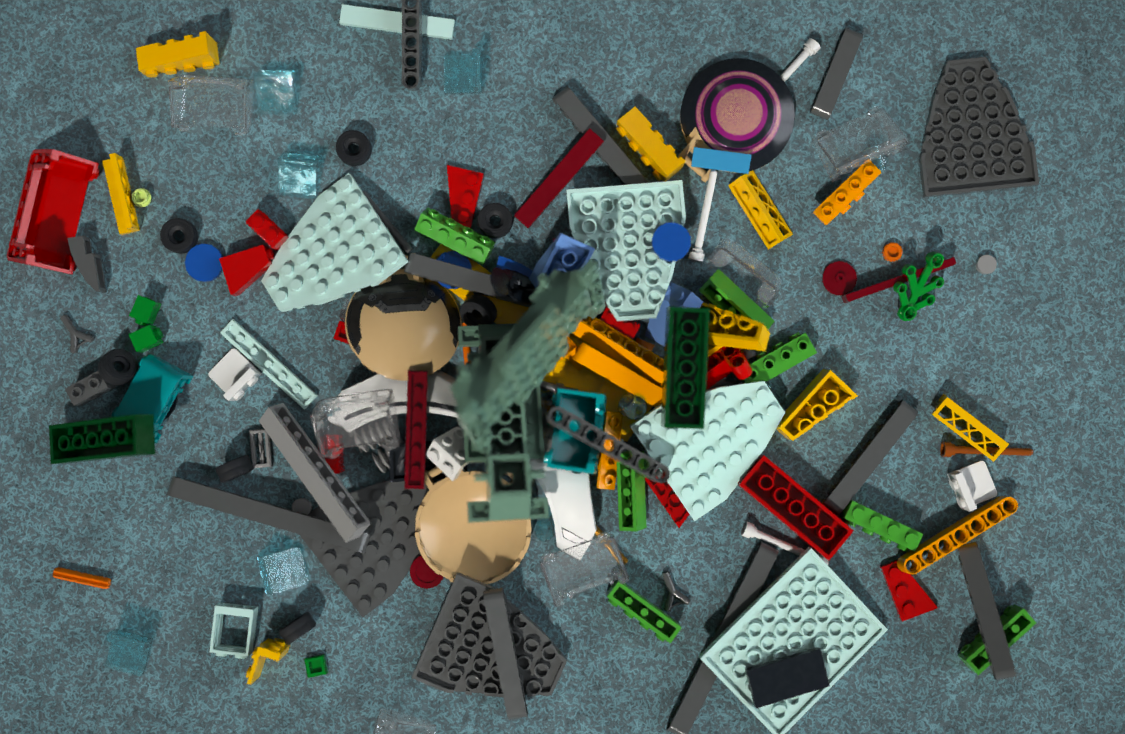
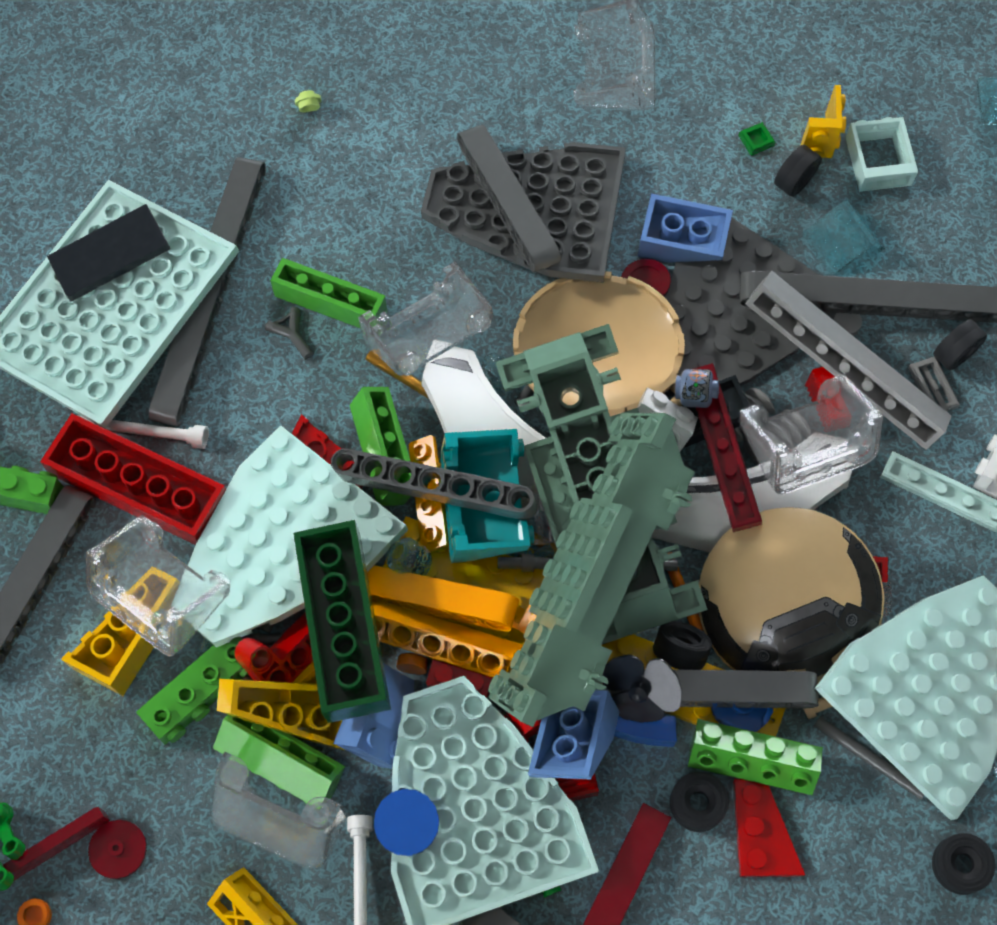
camera: 165 degrees right, 20 degrees down
none -> clear windscreen [86,515,231,657]
none -> medium blue slope [638,193,733,263]
none -> sand blue head [675,369,719,408]

